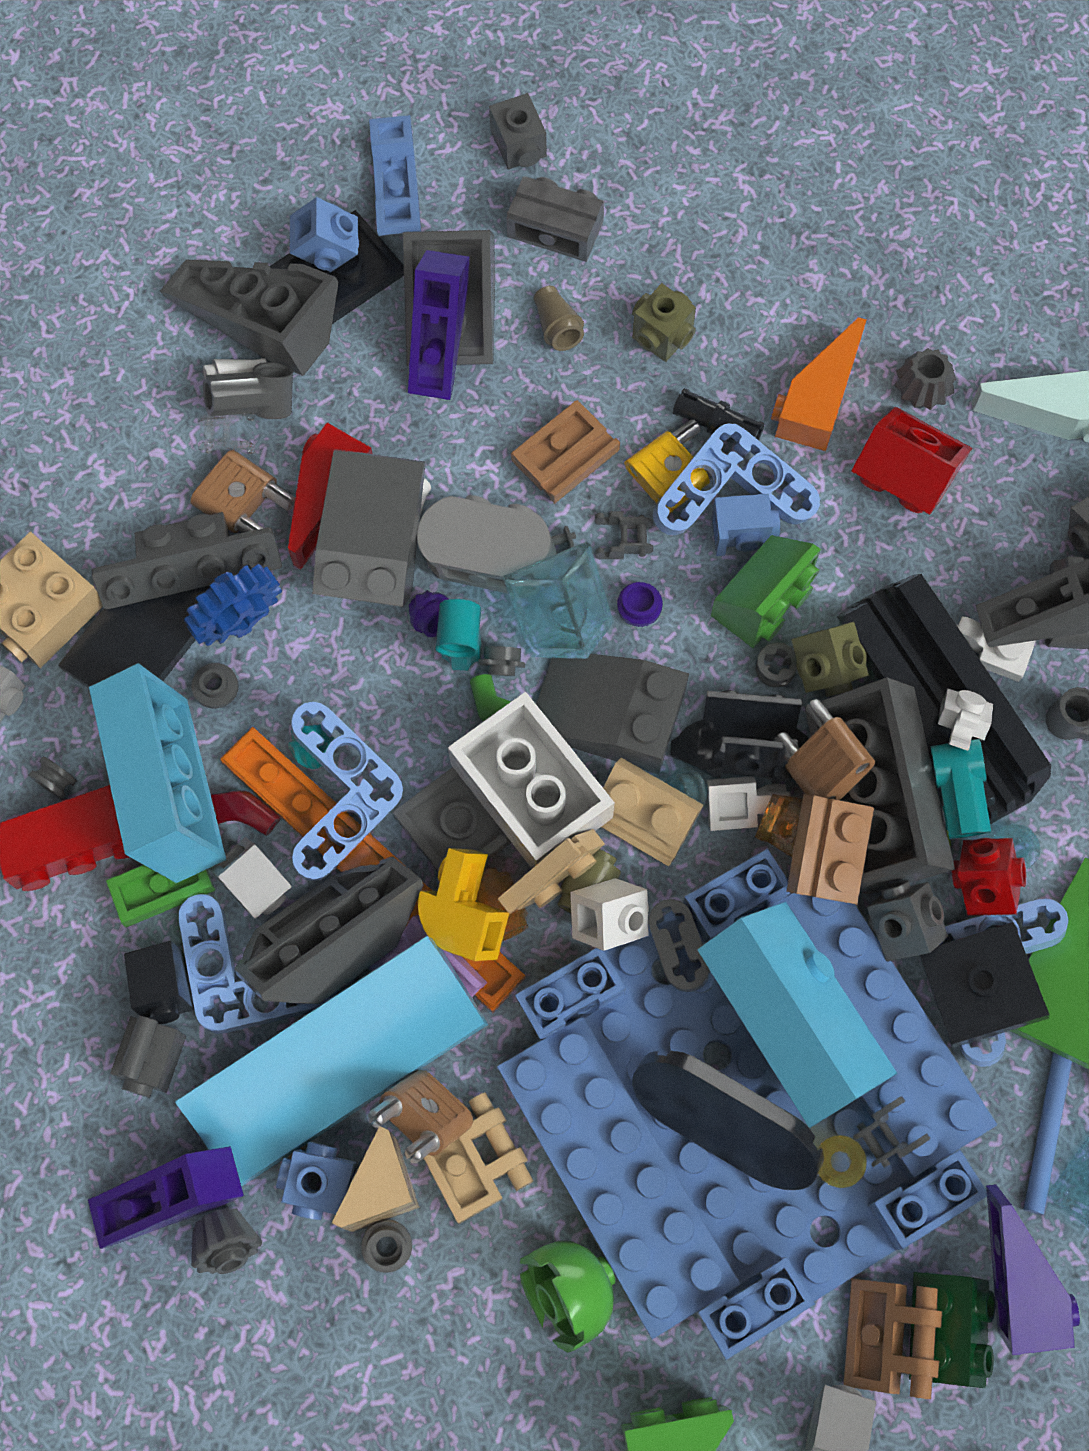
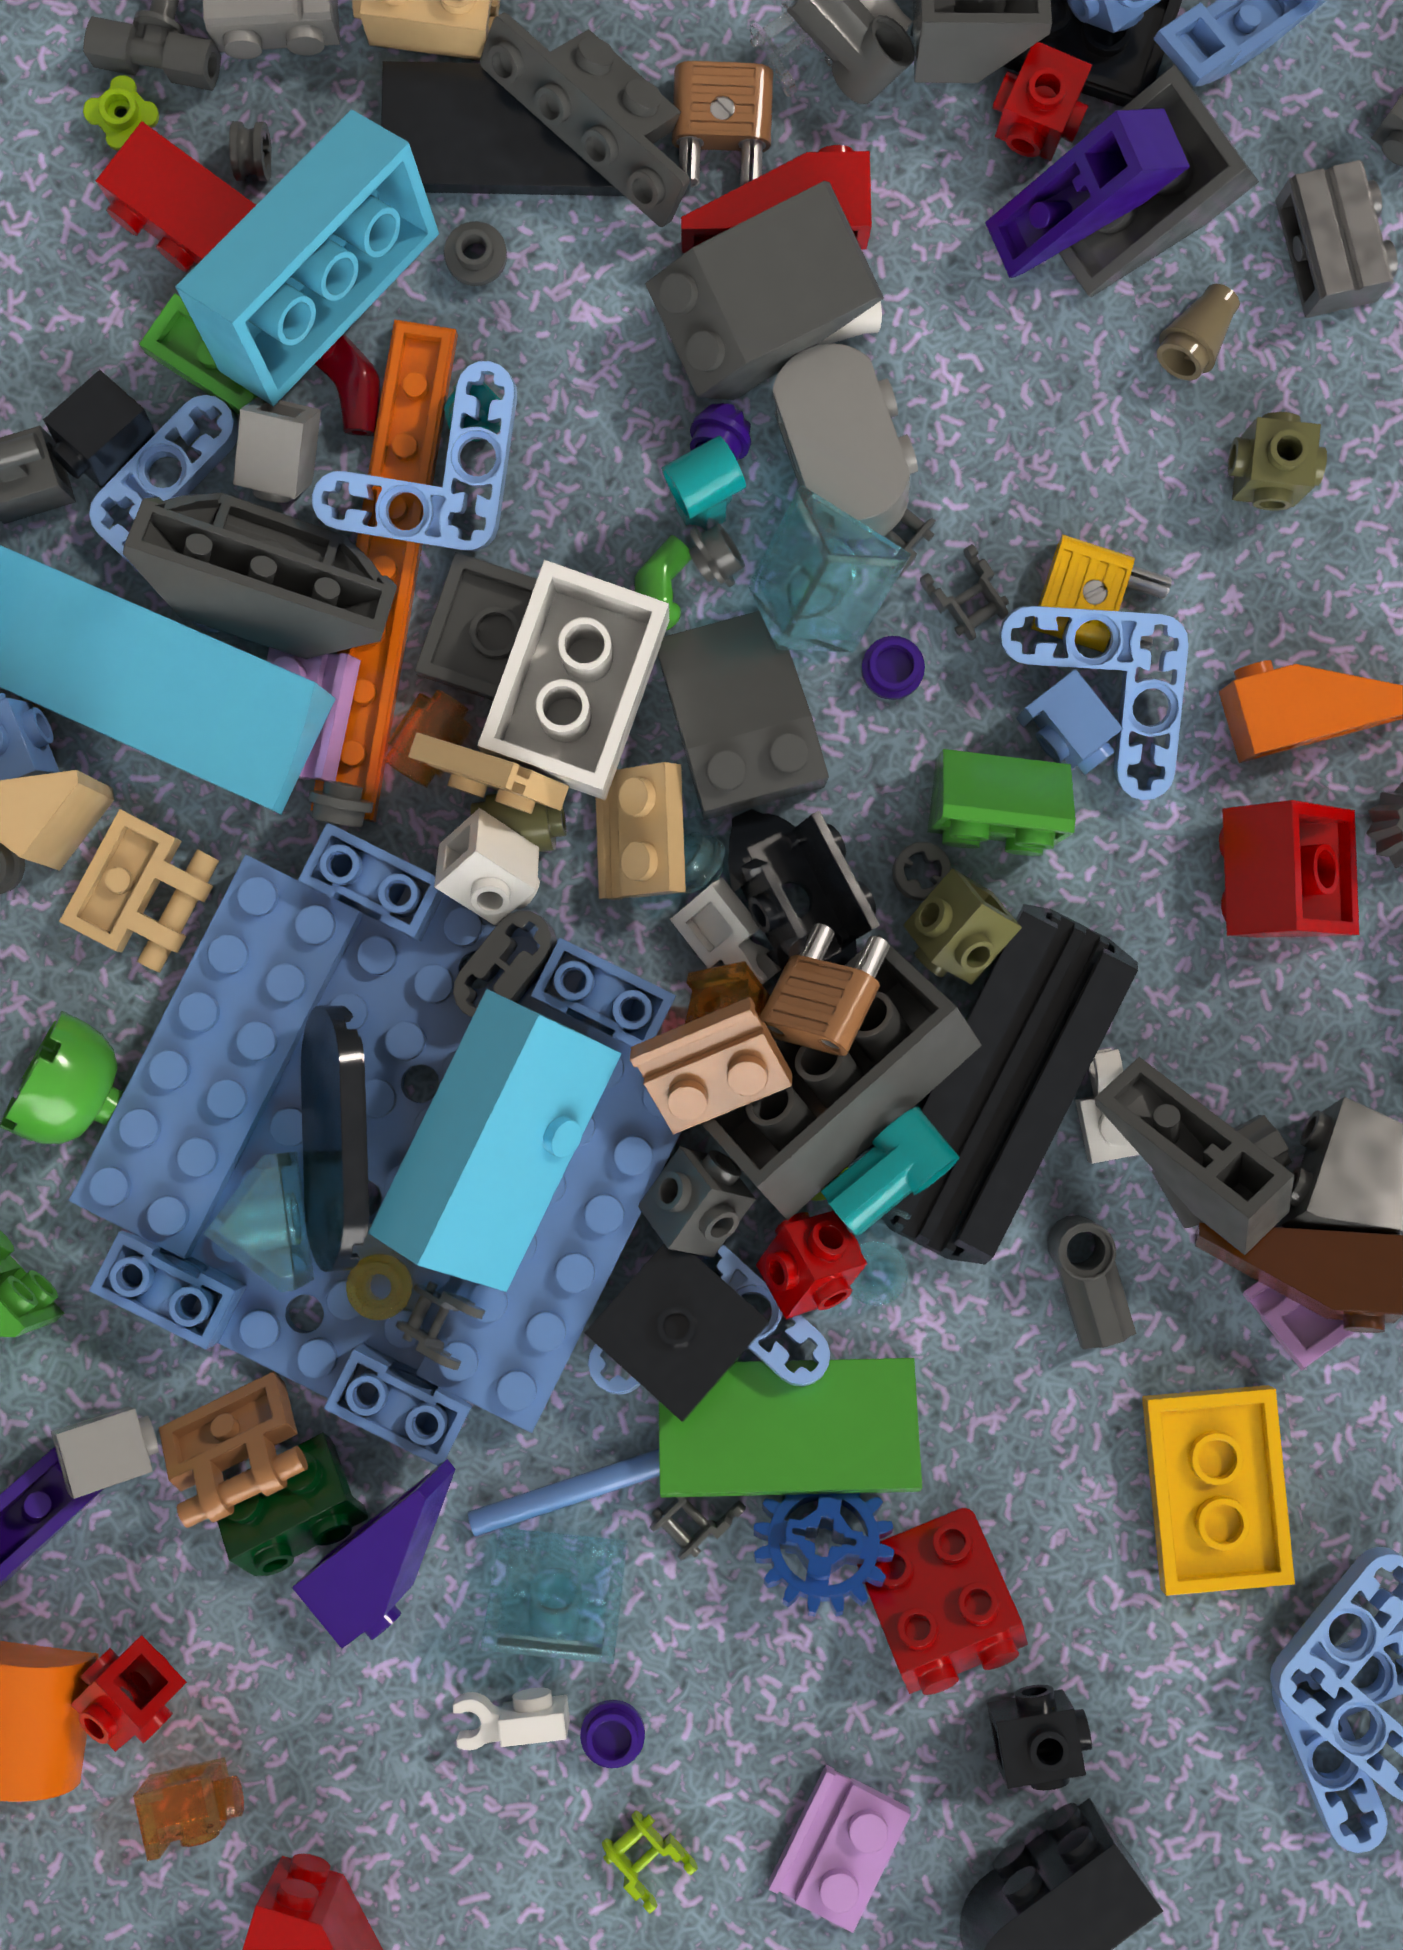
camera: 50 degrees right, 15 degrees up
blue gear [184,564,282,646] -> none
medium nougat piece [367,1069,473,1163] -> none
yellow brick [418,848,509,961] -> none
medium nougat plate [511,400,620,504] -> none
black pin [673,388,764,441] -> none
white plate [938,688,993,751] -> none
none -> clear light blue slope [203,1152,314,1292]
none -> dark grey plate [308,780,374,827]
none -> red brick [992,42,1092,161]

